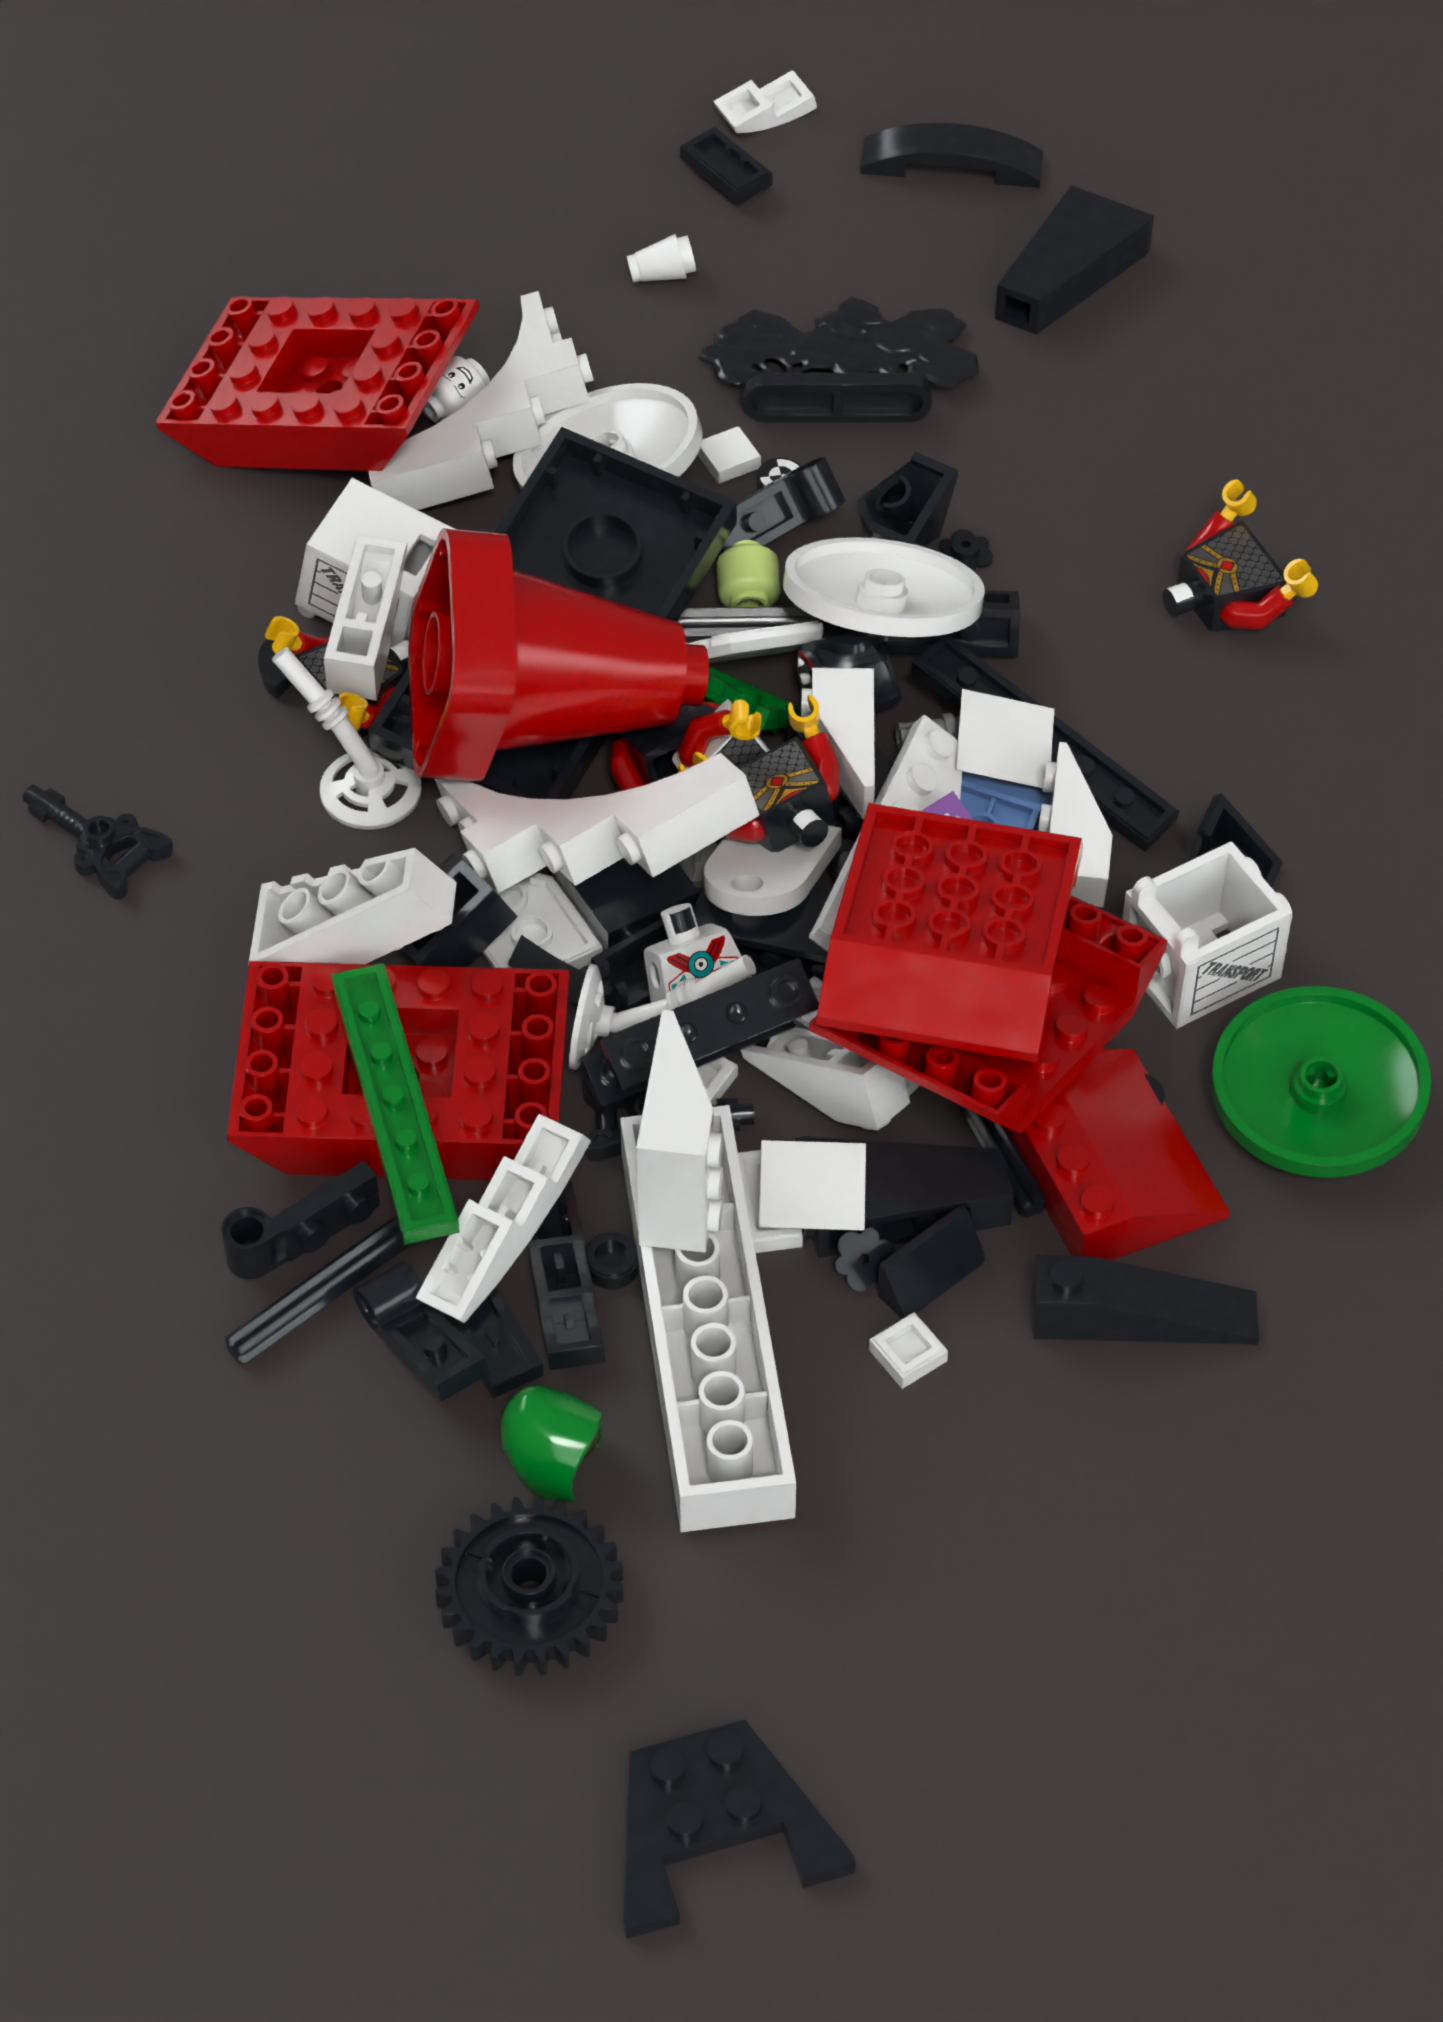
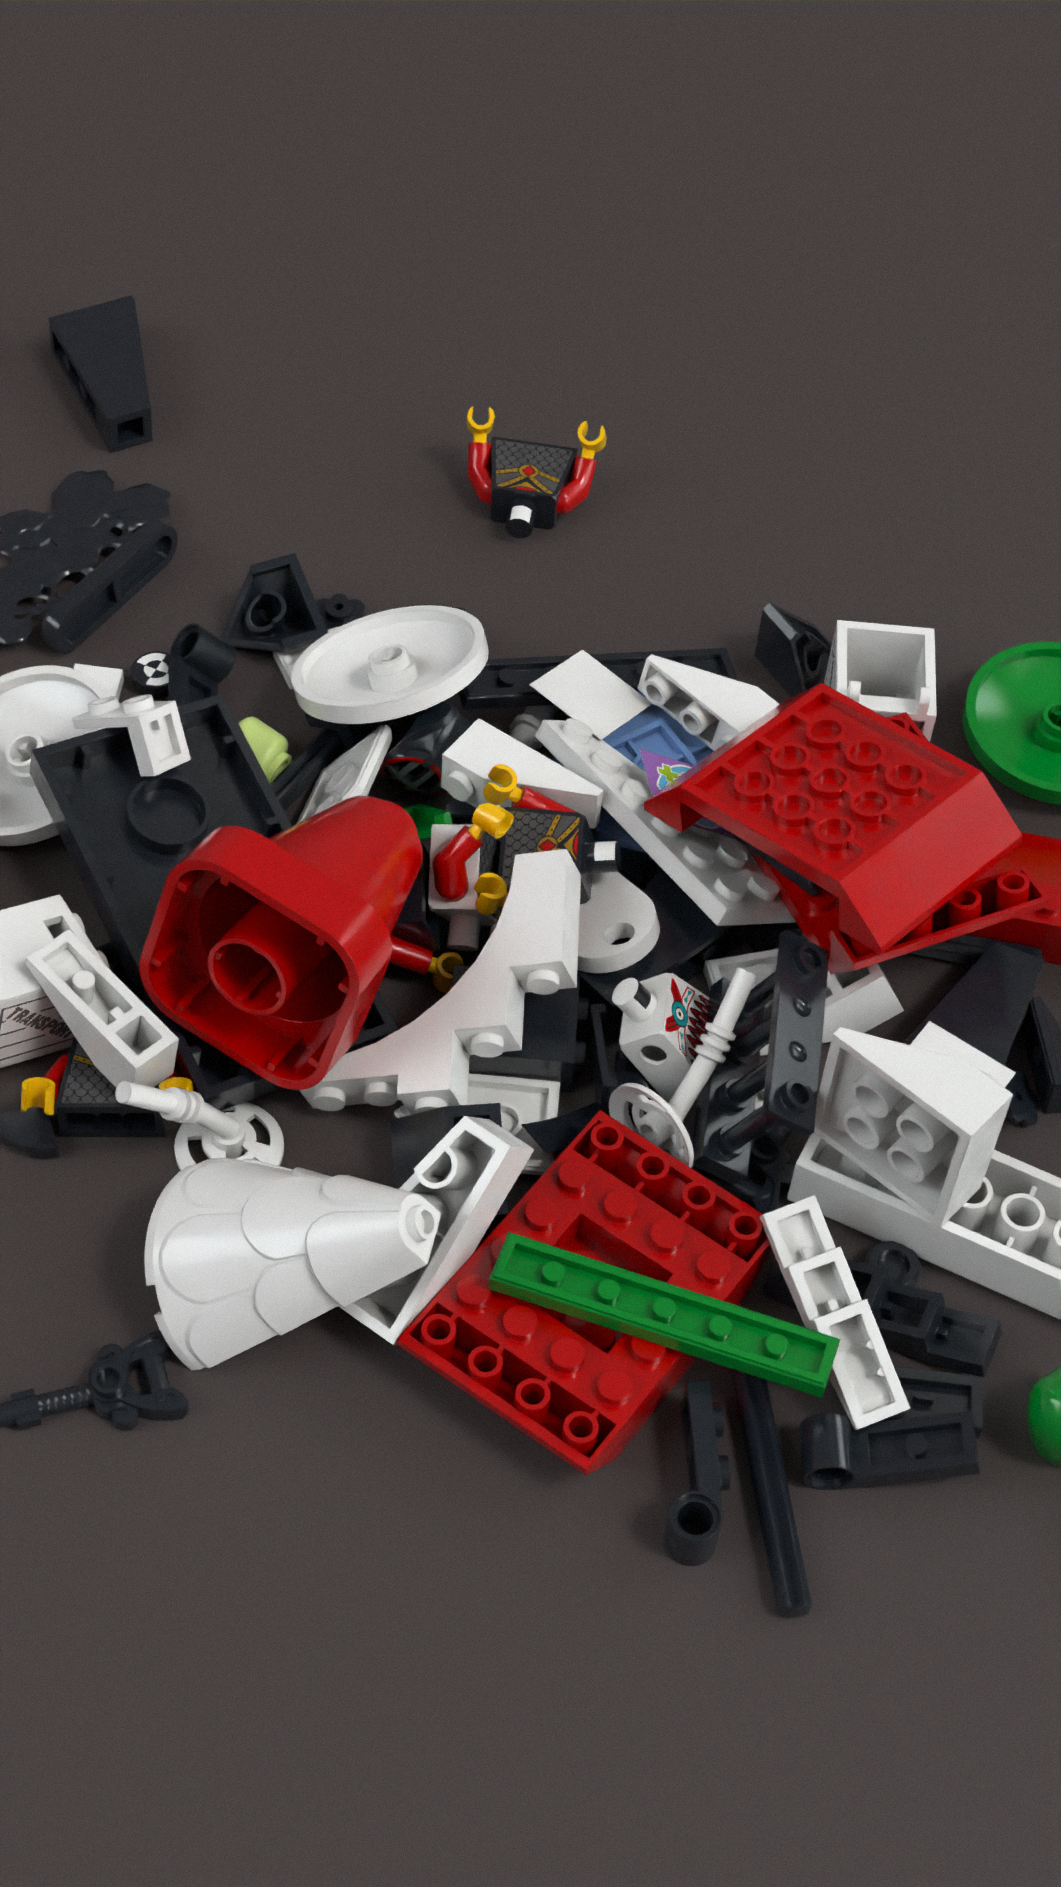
camera: 60 degrees left, 0 degrees up
none -> white bracket [72,695,191,776]
none -> white cone [144,1158,442,1371]

